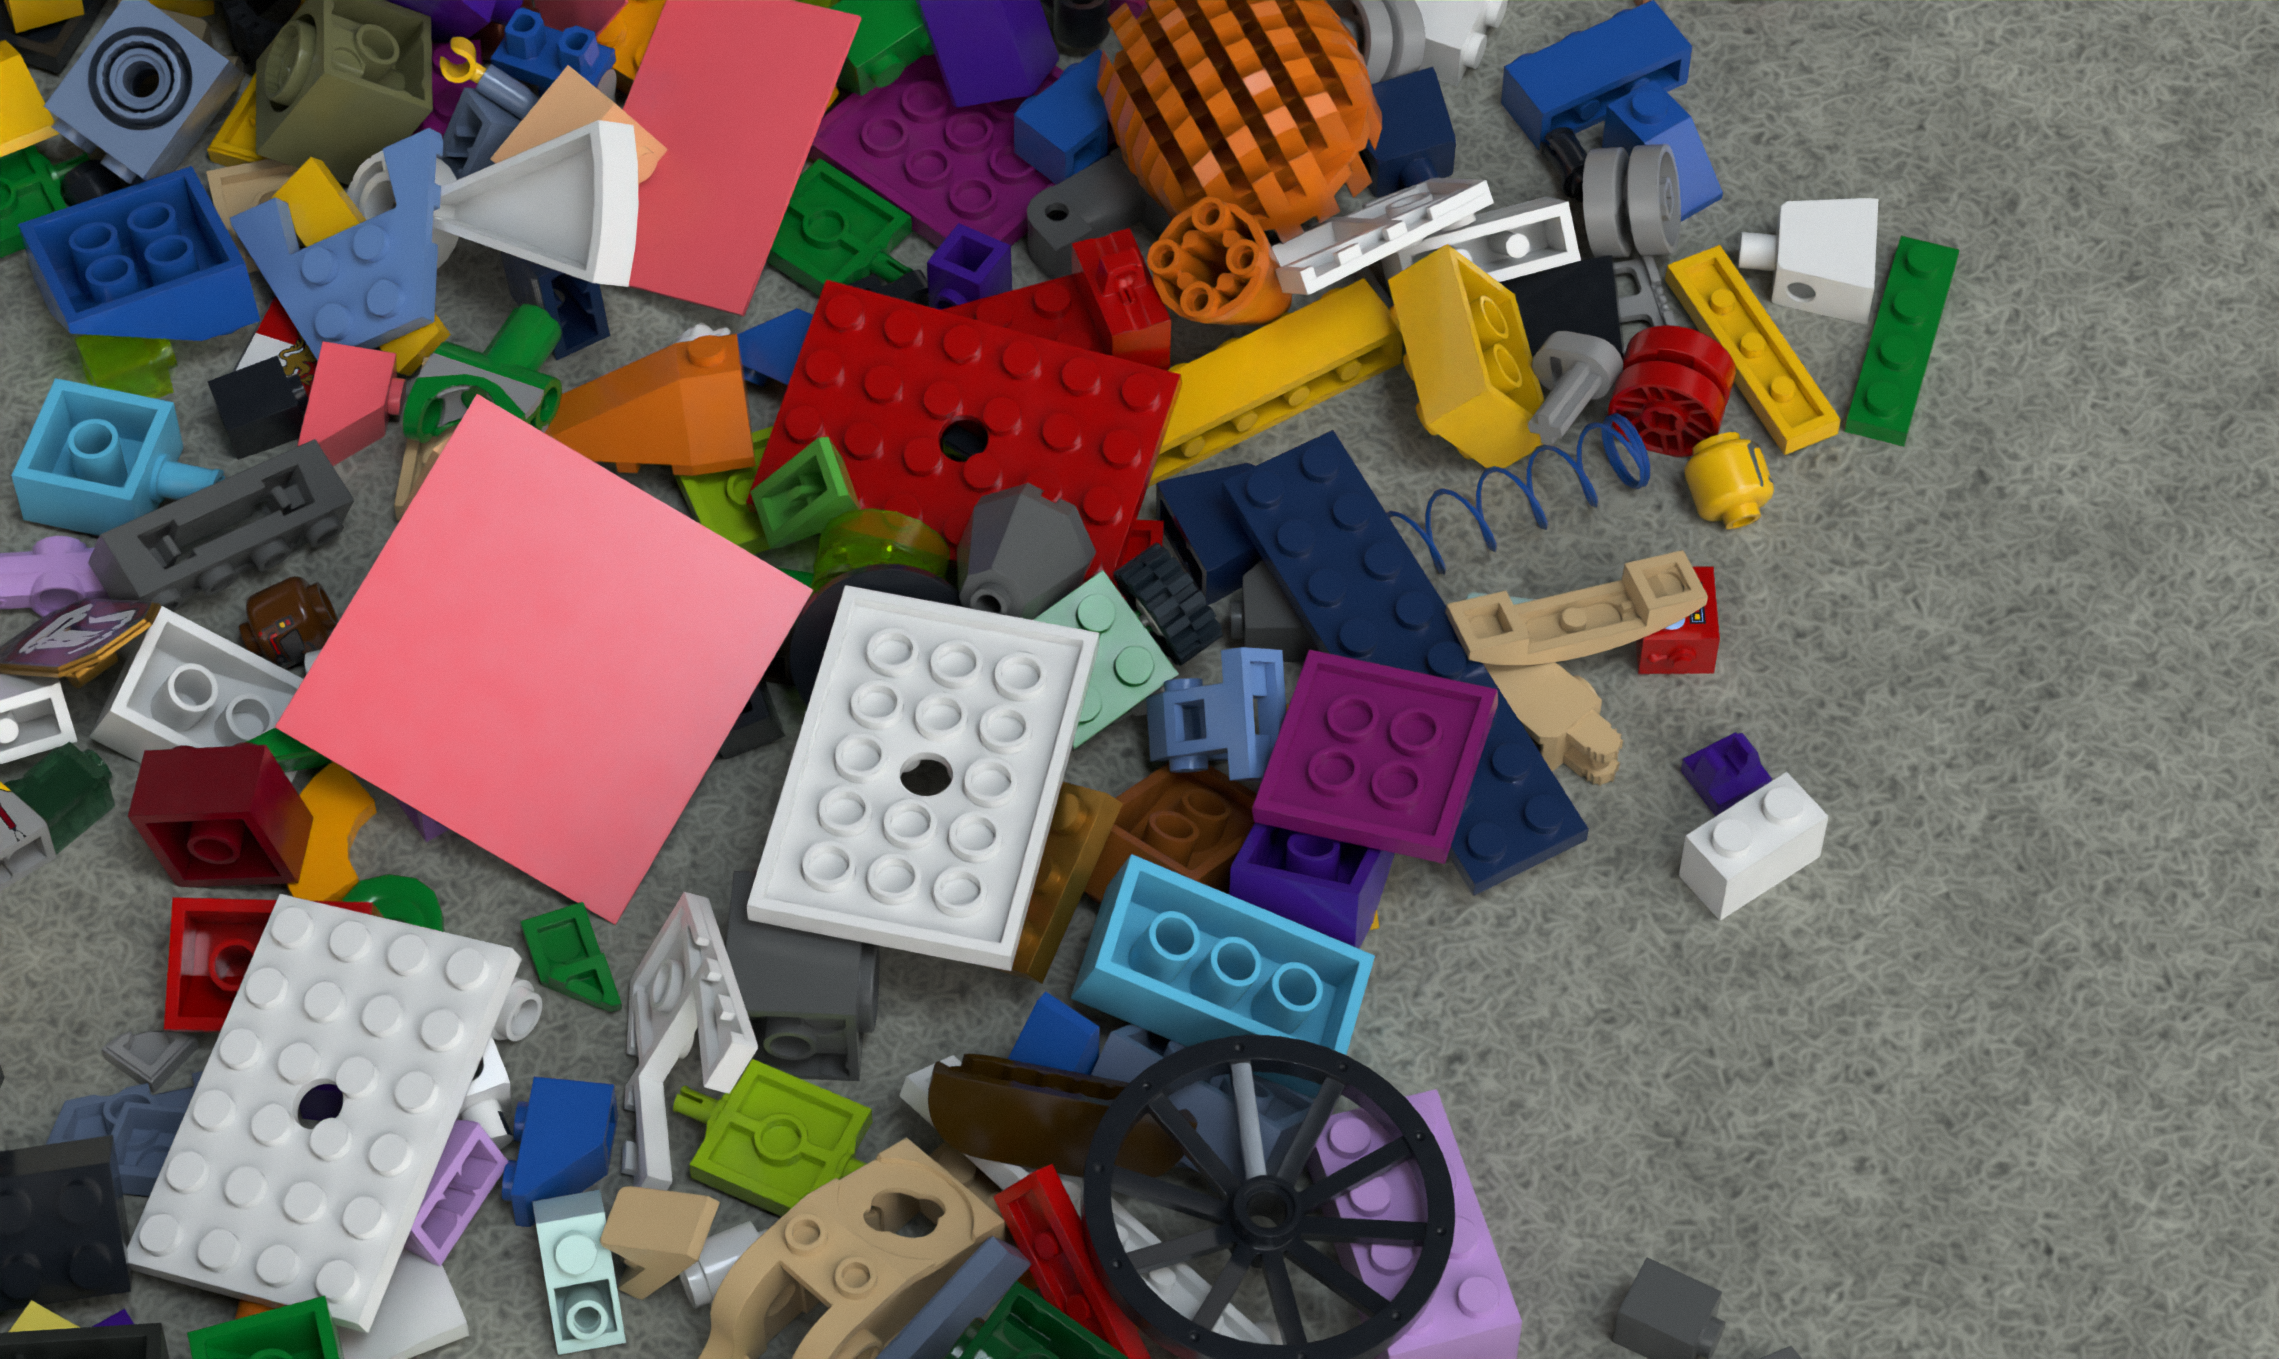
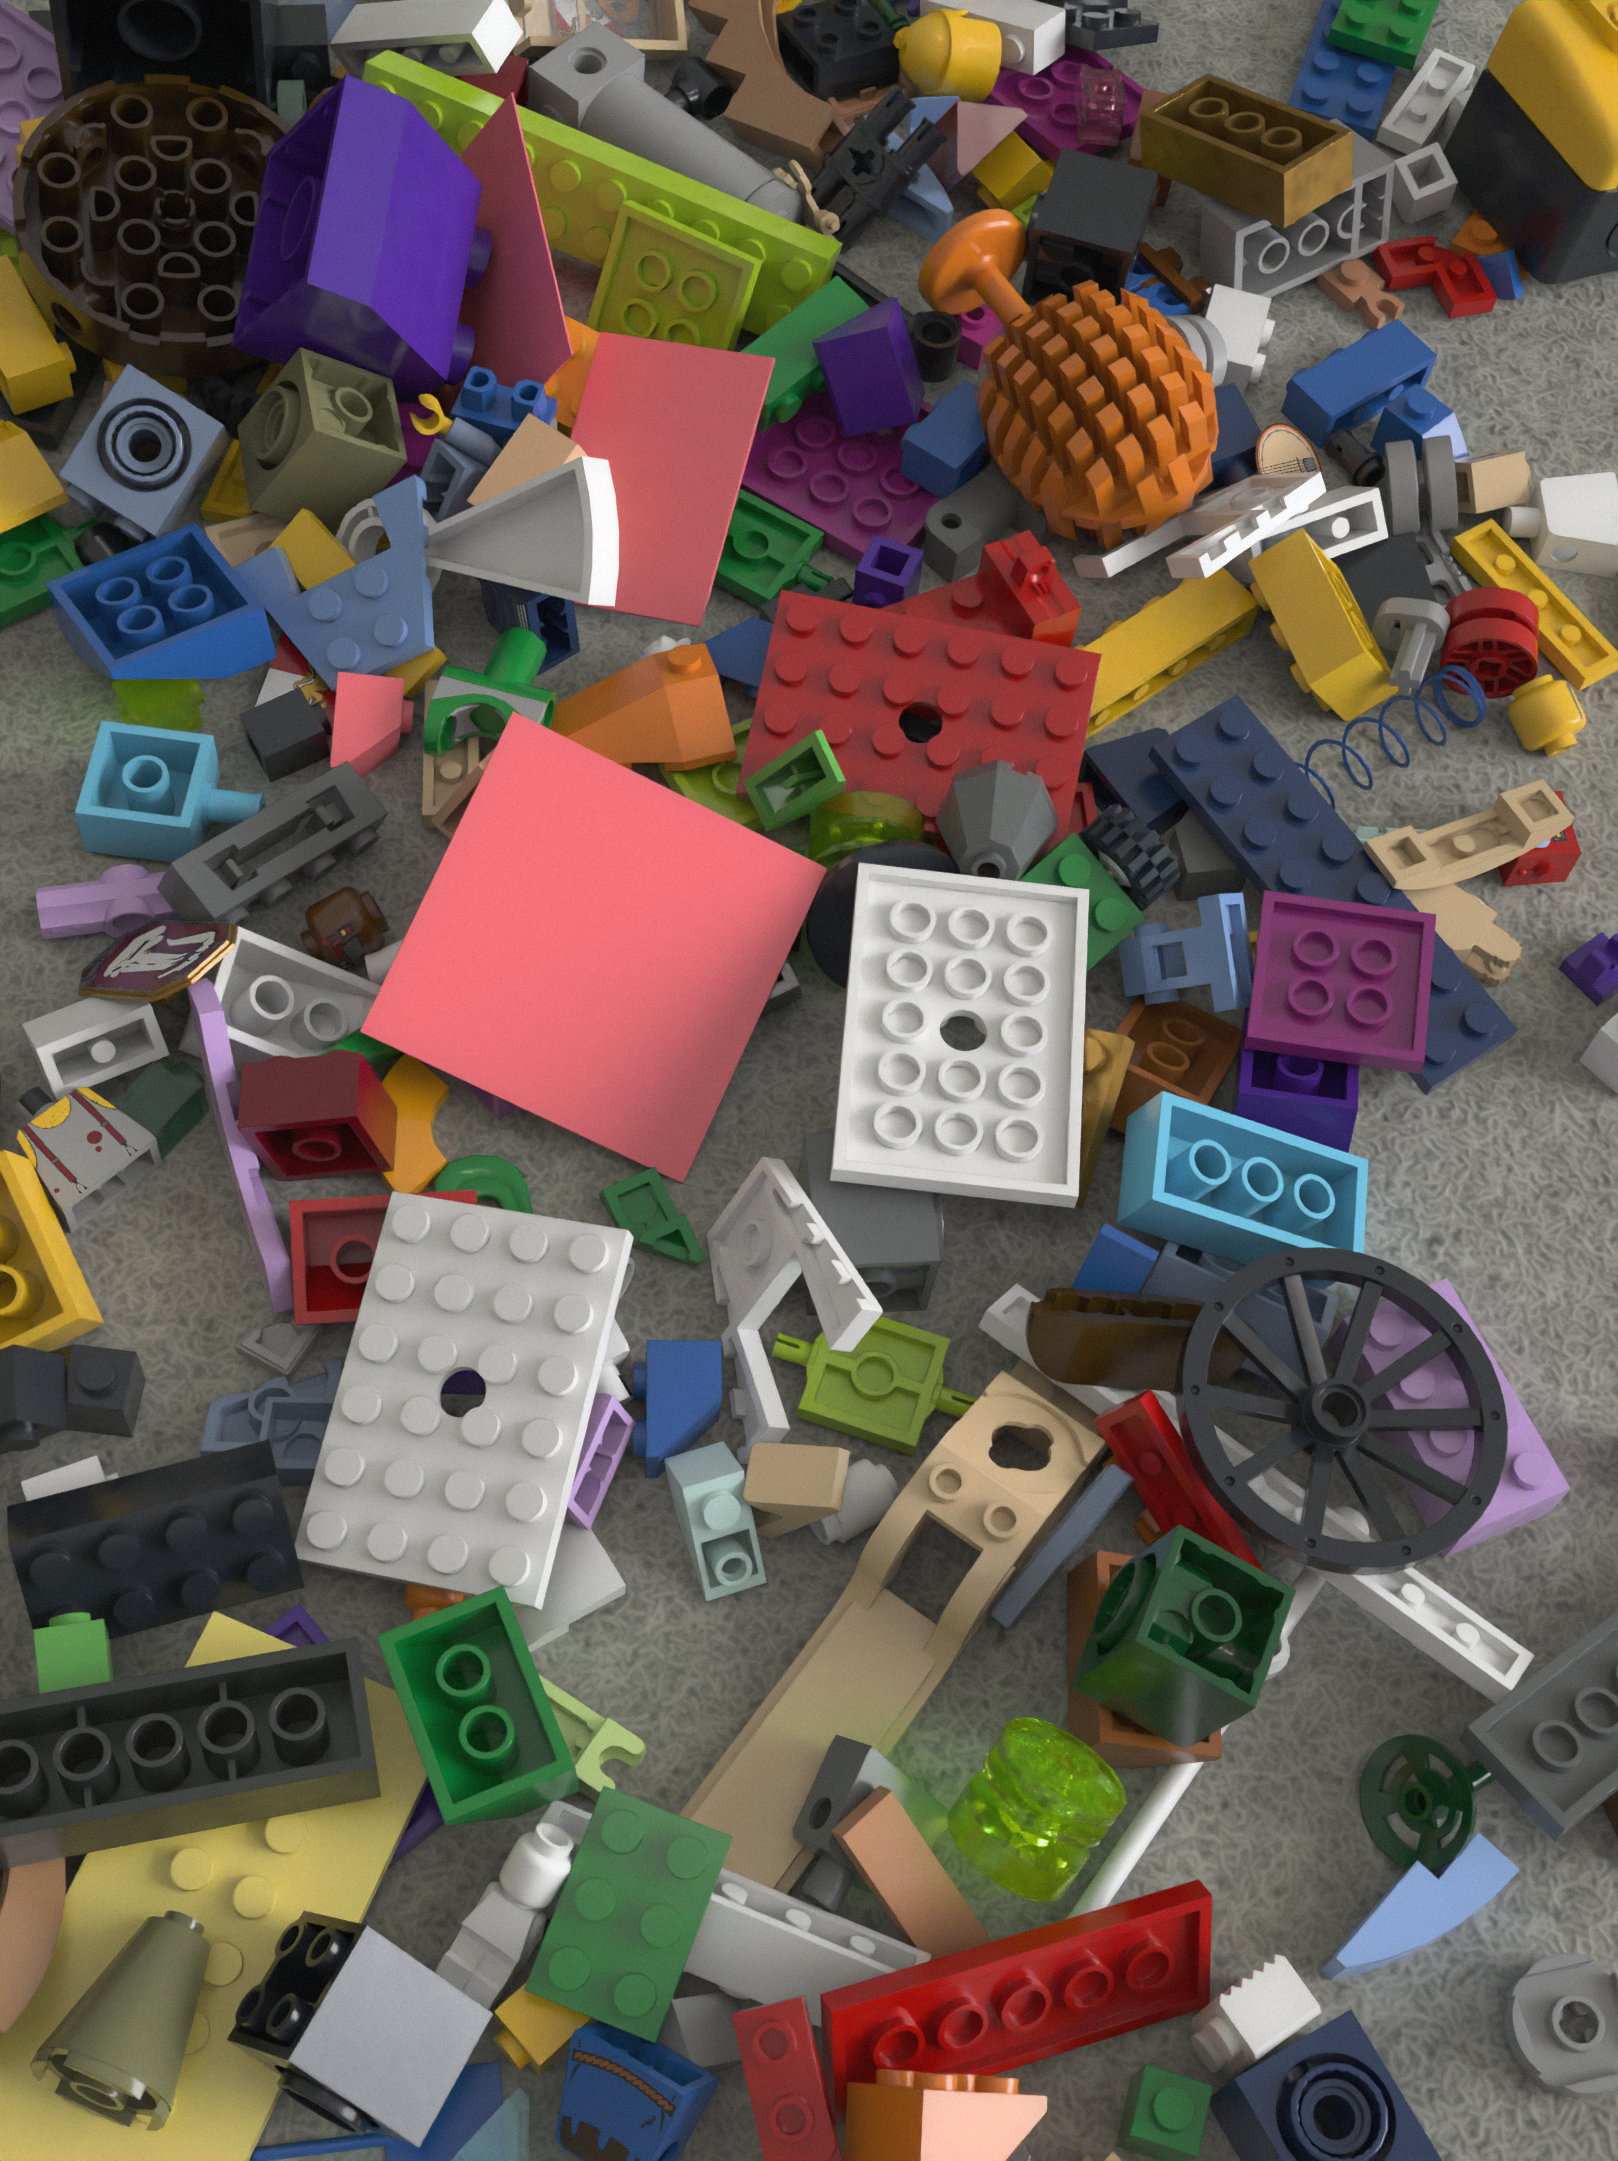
camera: 15 degrees left, 5 degrees up
orange cone [1147,197,1292,326] -> none
none -> lavender tile [187,978,294,1313]
none -> tan sticker [1256,423,1323,478]
none -> tan brick [1454,449,1531,514]

